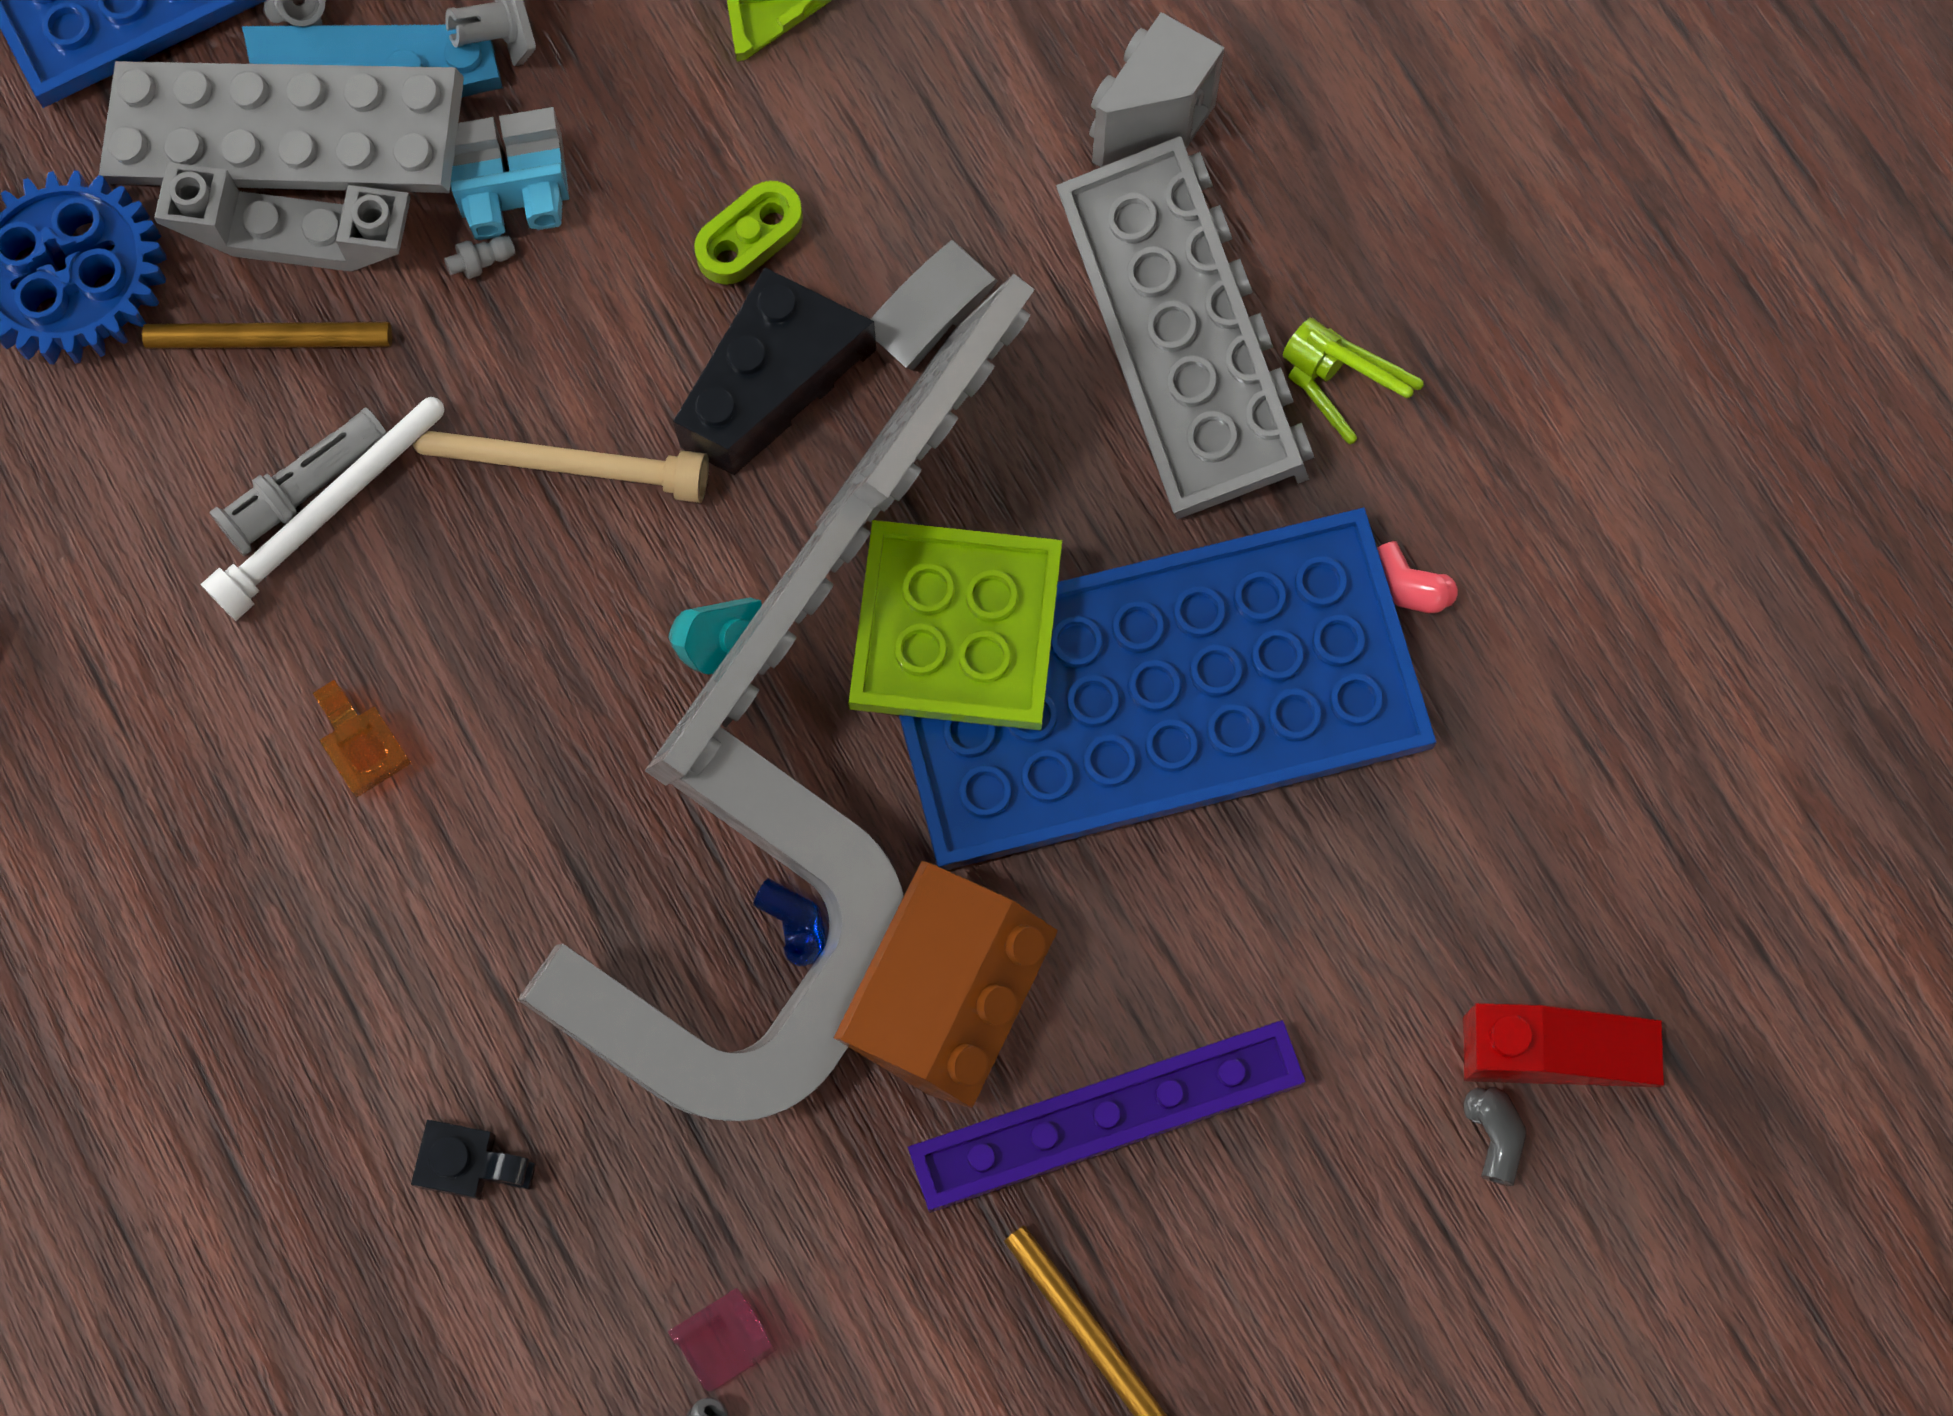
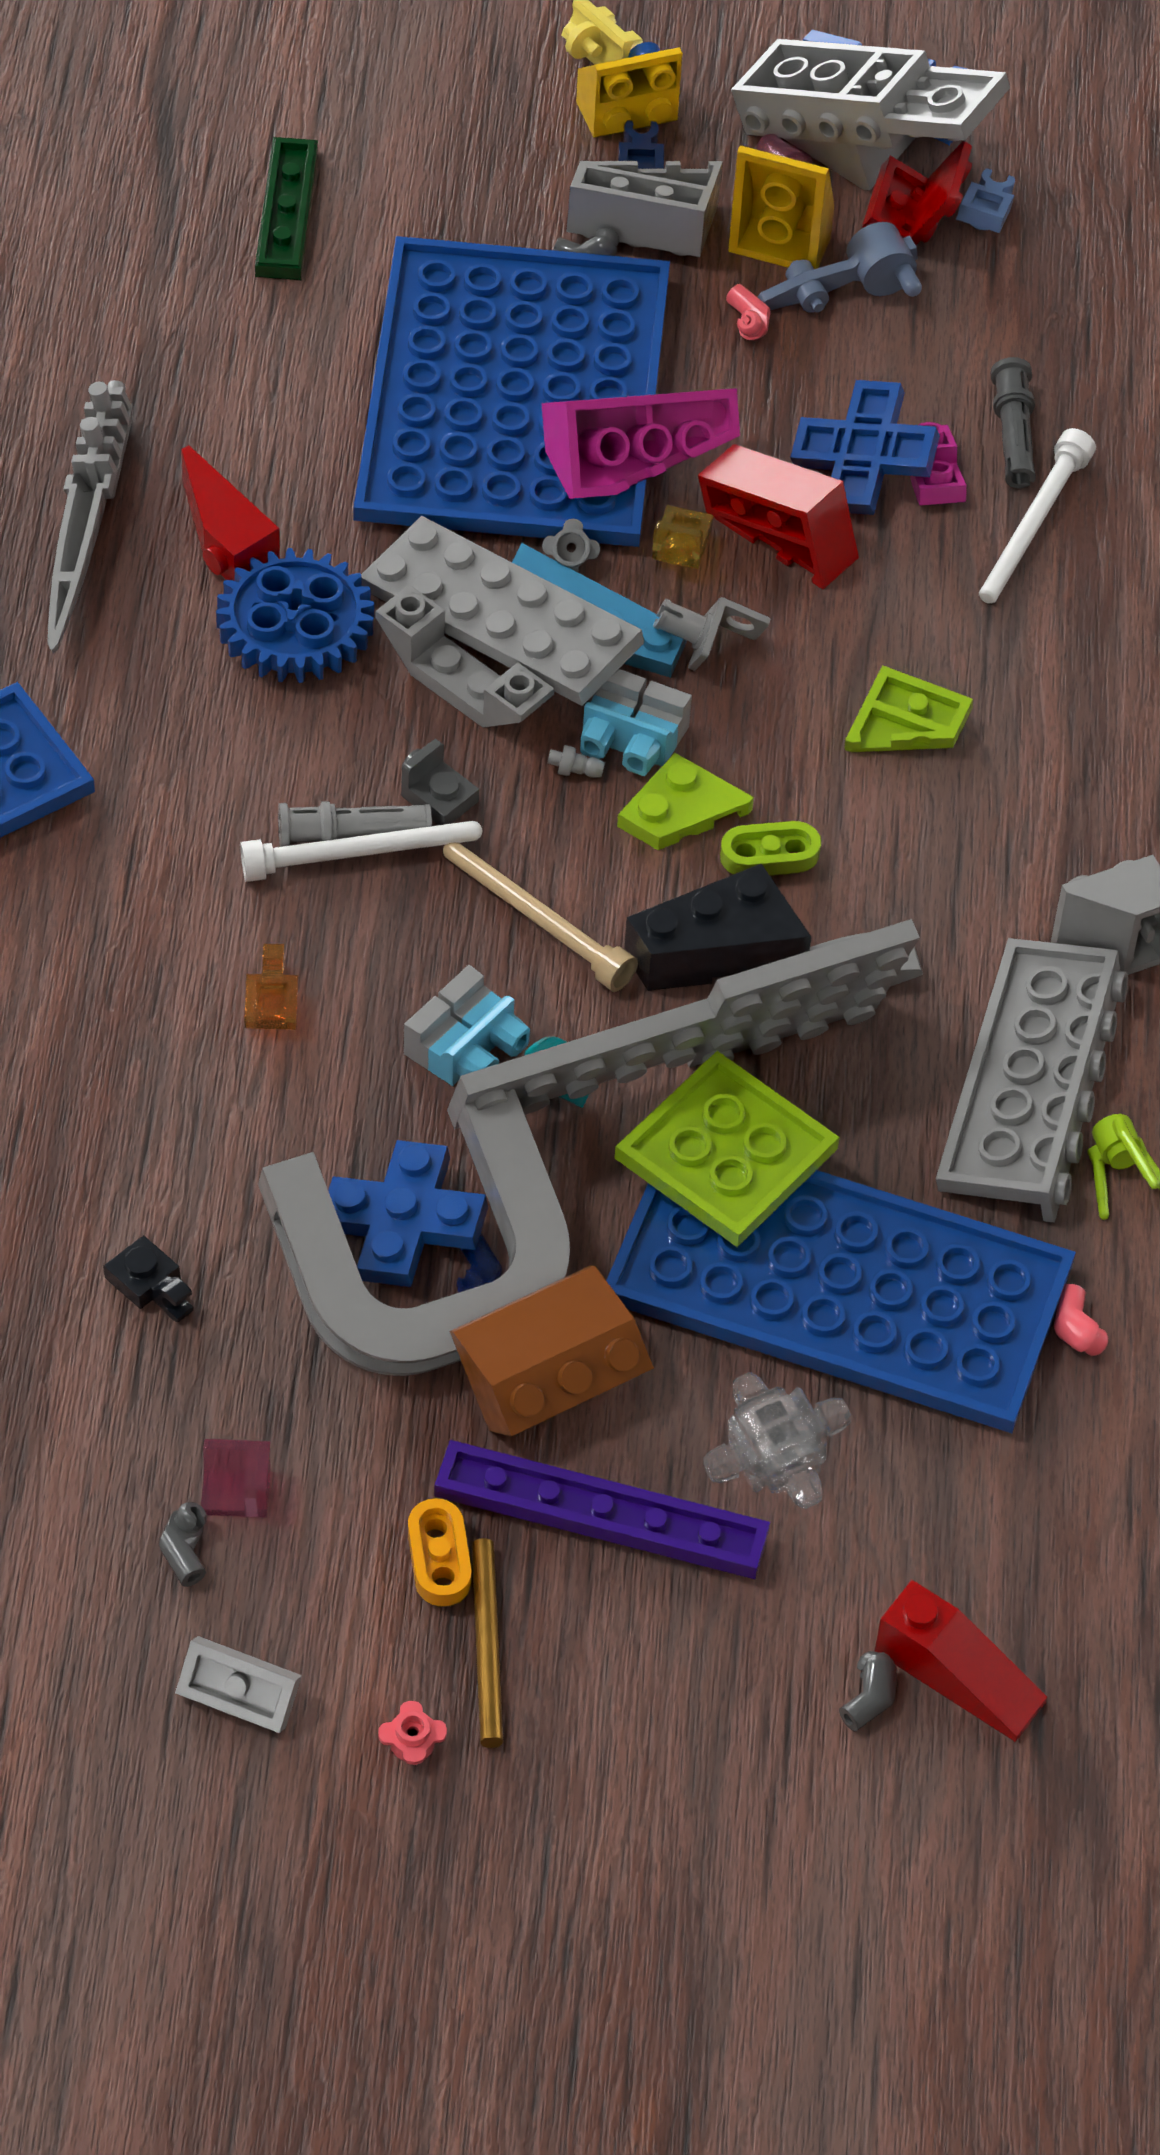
camera: 30 degrees right, 20 degrees down
pearl gold bar [142,322,392,349] -> none
none -> blue plate [328,1140,488,1287]
none -> dark grey bracket [401,739,479,825]
none -> hips [404,965,530,1086]
none -> light orange plate [408,1498,472,1606]
none -> lime wing [617,753,754,850]
none -> clear piece [703,1372,851,1509]

